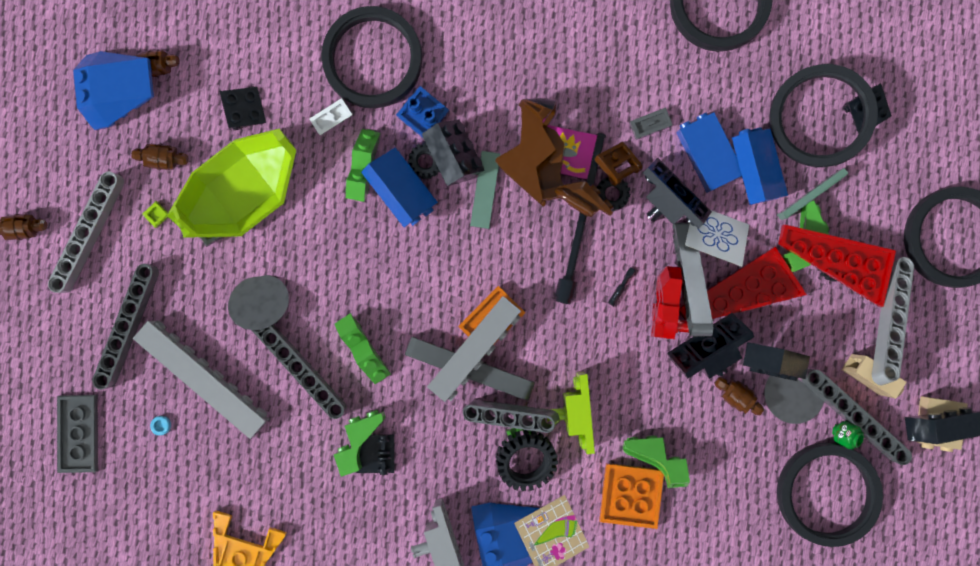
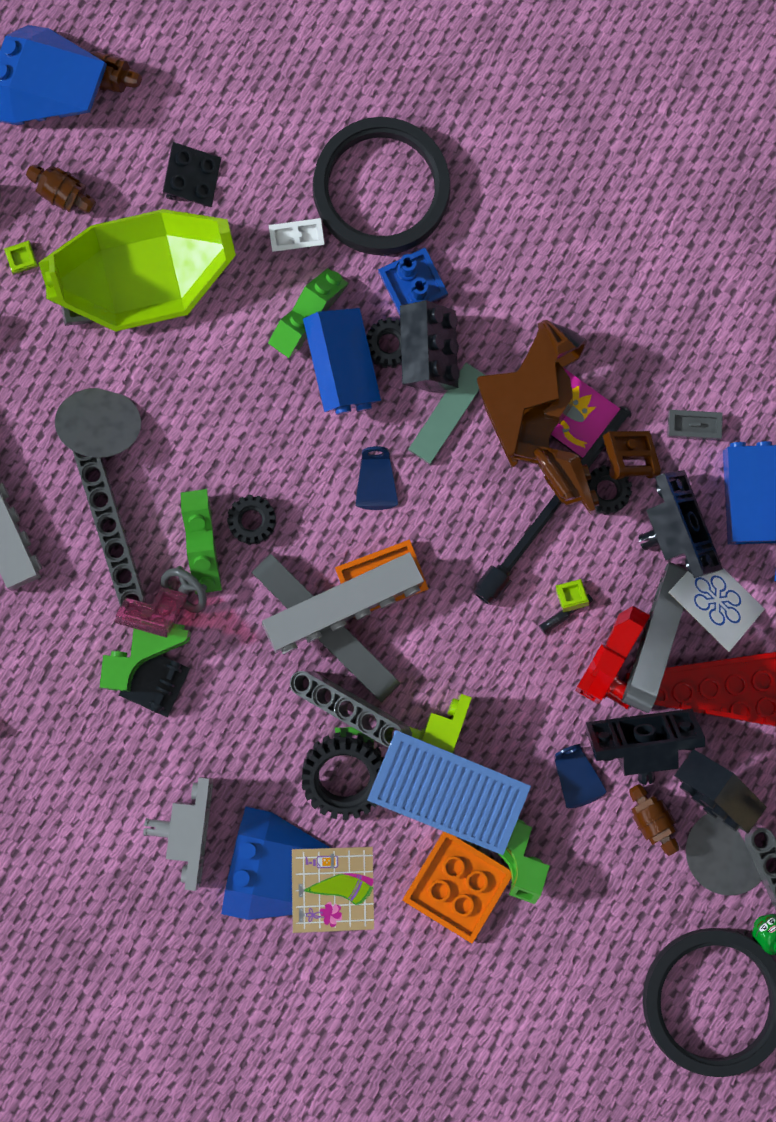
camera: 15 degrees right, 5 degrees down
none -> clear pink plate [115,587,187,638]
none -> dark grey piece [160,566,207,613]
none -> black tyre [227,495,276,545]
none -> dark blue piece [355,446,398,510]
none -> medium blue window [367,730,531,855]
none -> dark blue piece [554,744,607,809]
none -> lime tile [556,579,589,612]

